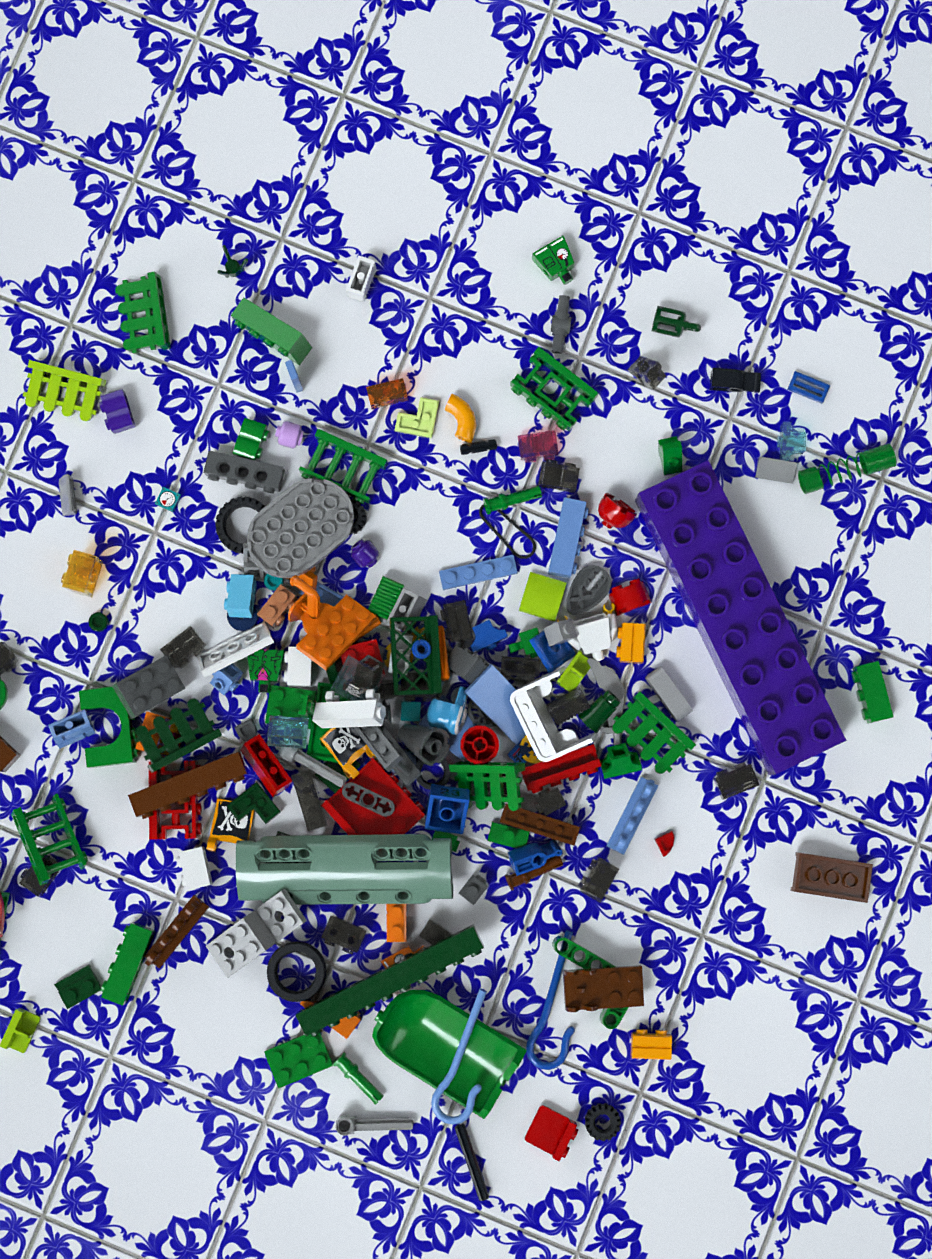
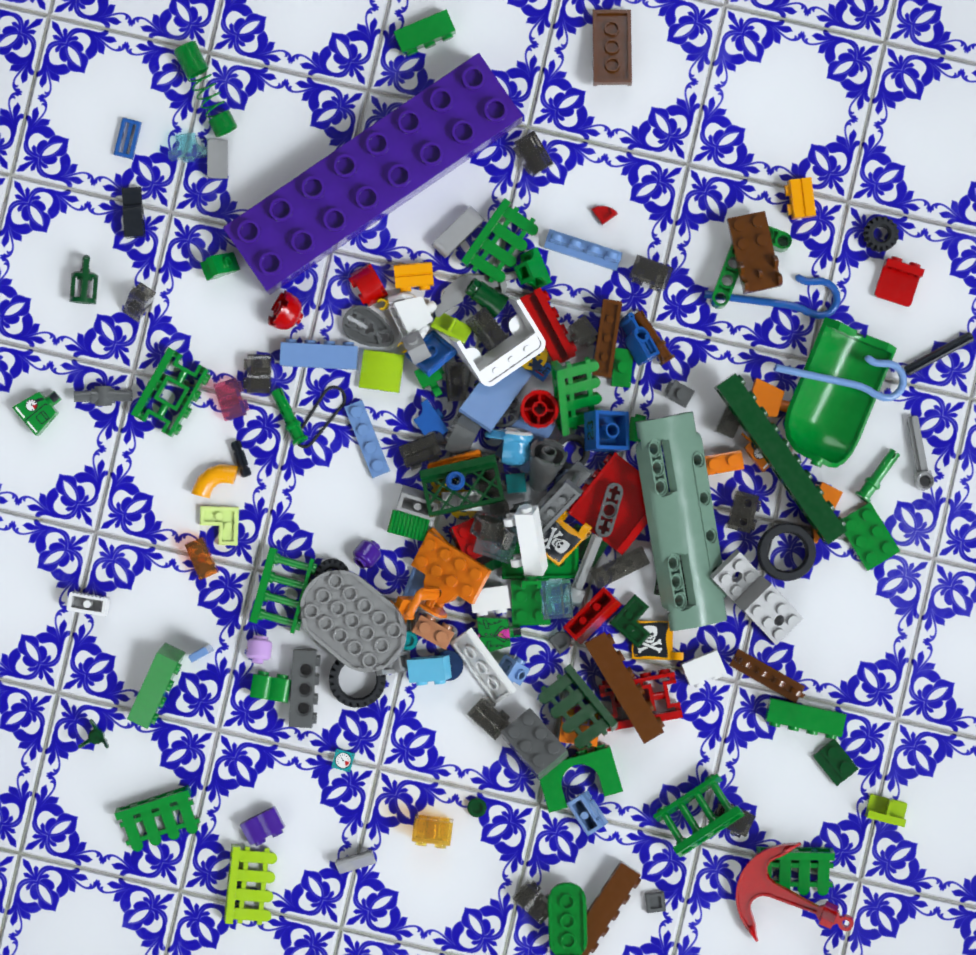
camera: 105 degrees left, 5 degrees up
none -> orange torso [751,378,790,418]

